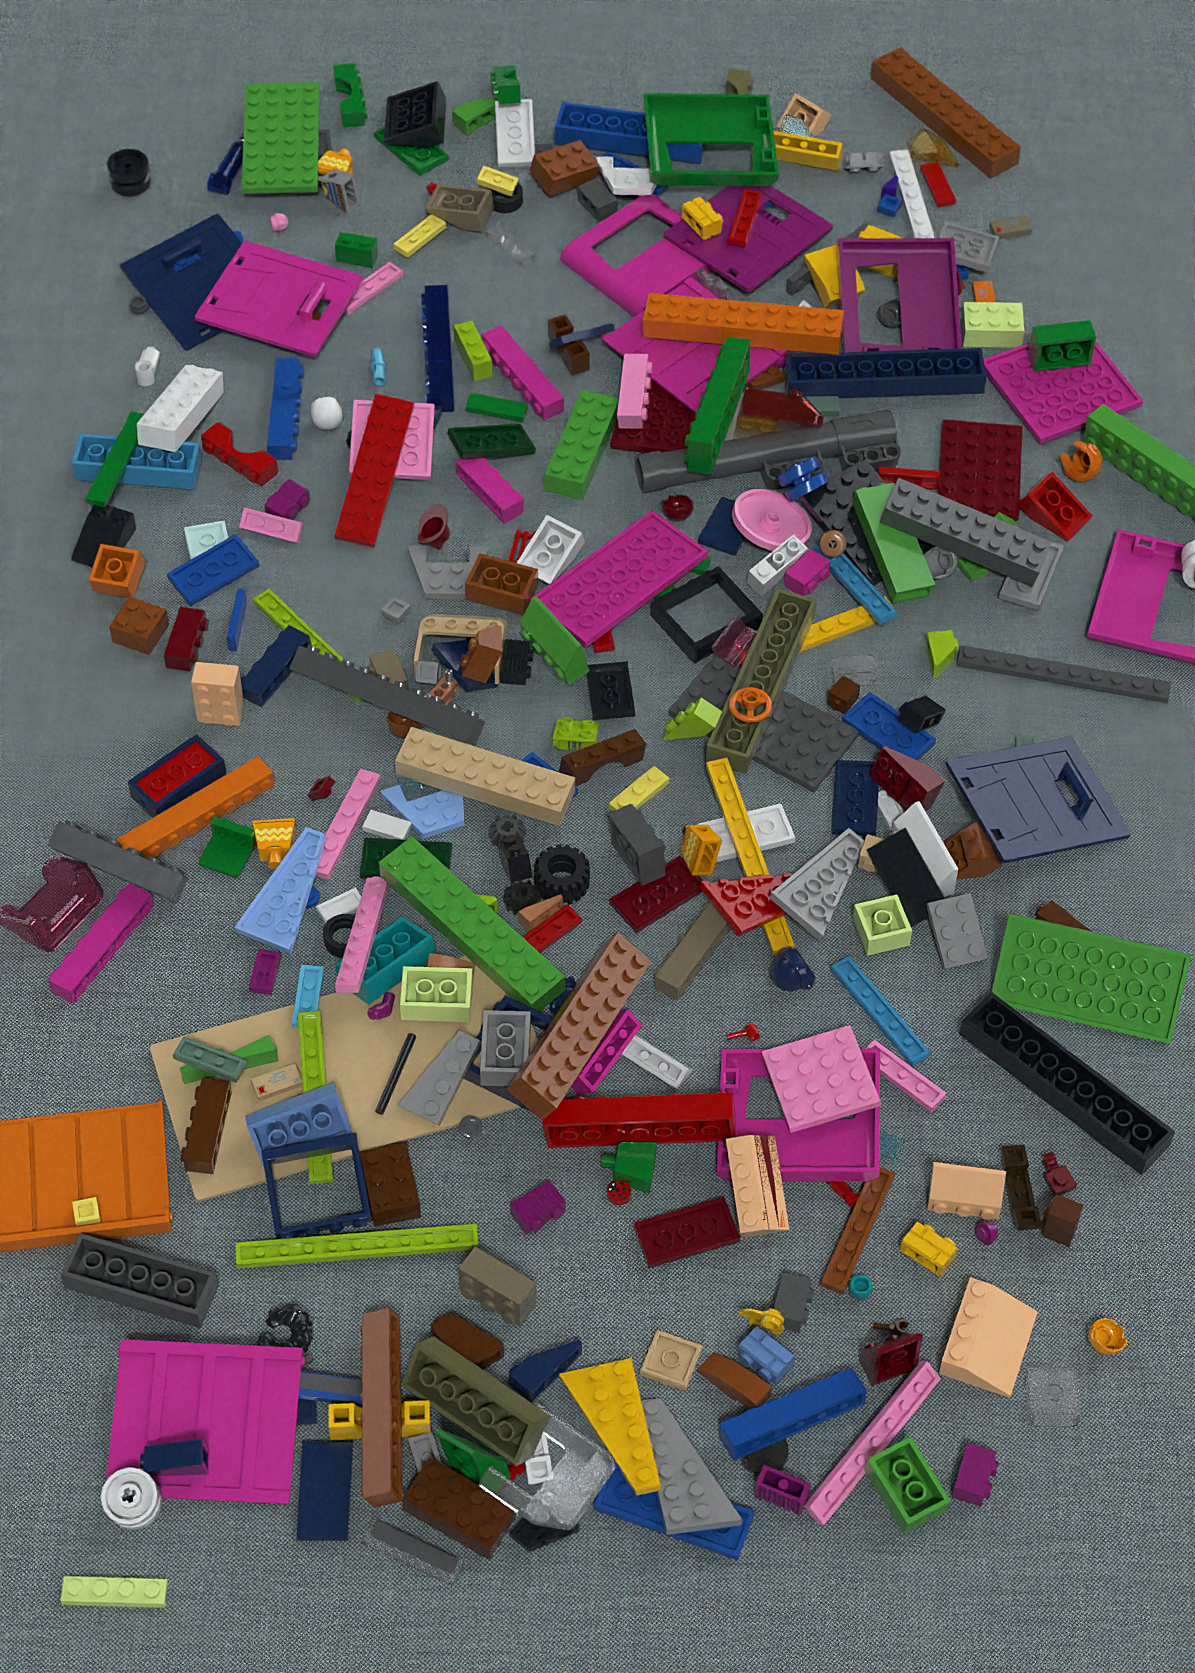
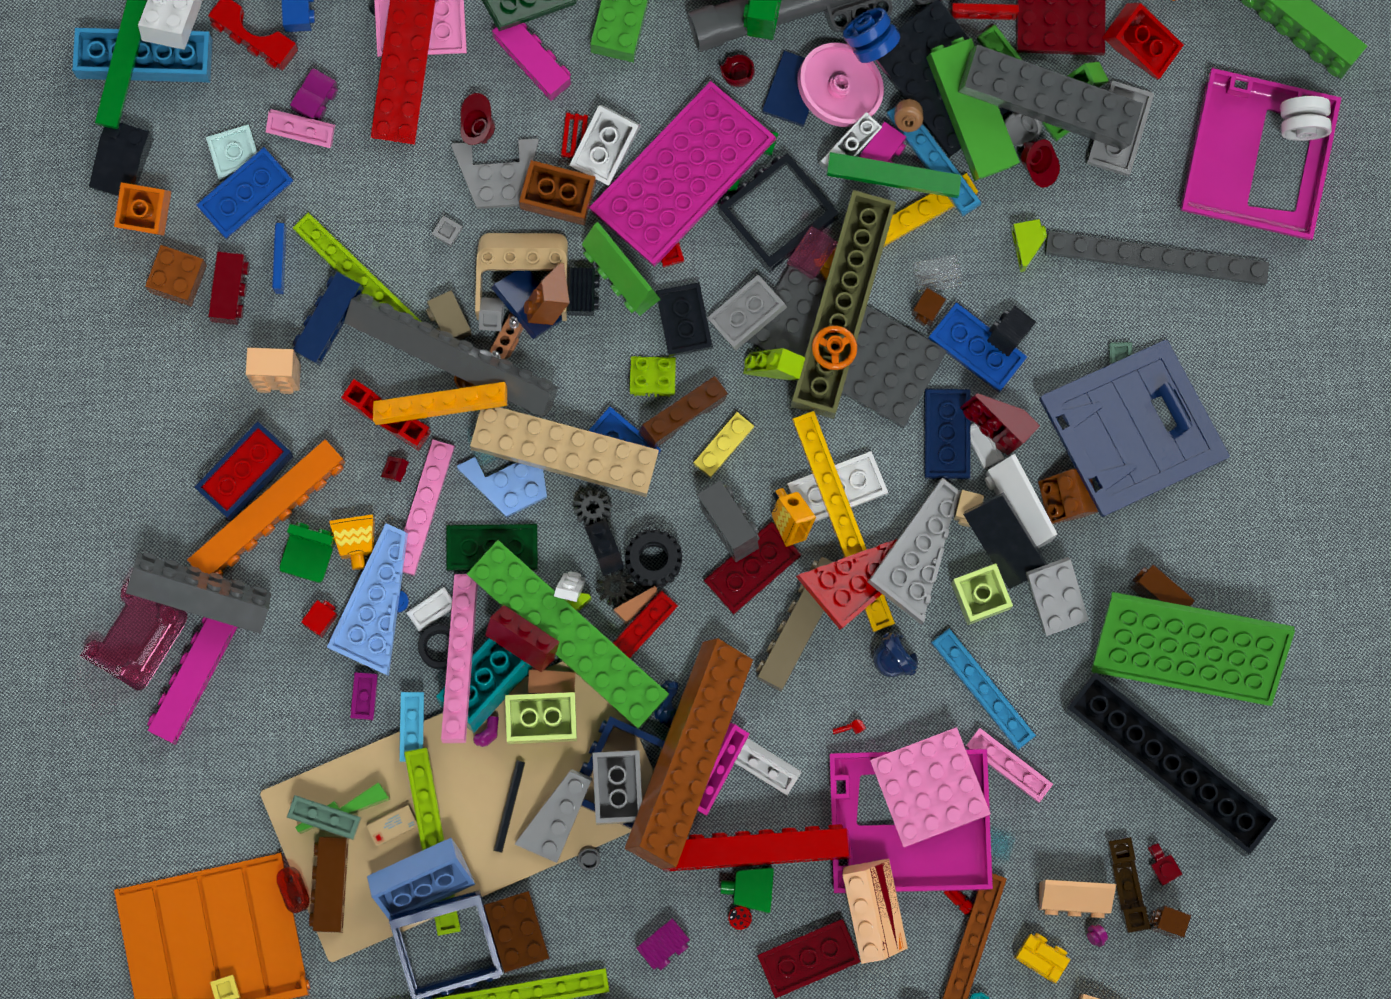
camera: 10 degrees left, 25 degrees up
white tile [362,810,412,840] -> none
none -> clear red plate [276,867,310,913]
none -> red brick [301,600,338,638]
none -> red arch [341,379,431,451]
none -> light orange plate [373,382,507,425]
none -> dark red brick [485,605,559,672]
none -> white plate [554,571,586,602]
none -> light grey plate [707,275,787,351]
none -> green tile [826,152,961,198]
none -> dark red piece [1021,139,1060,188]

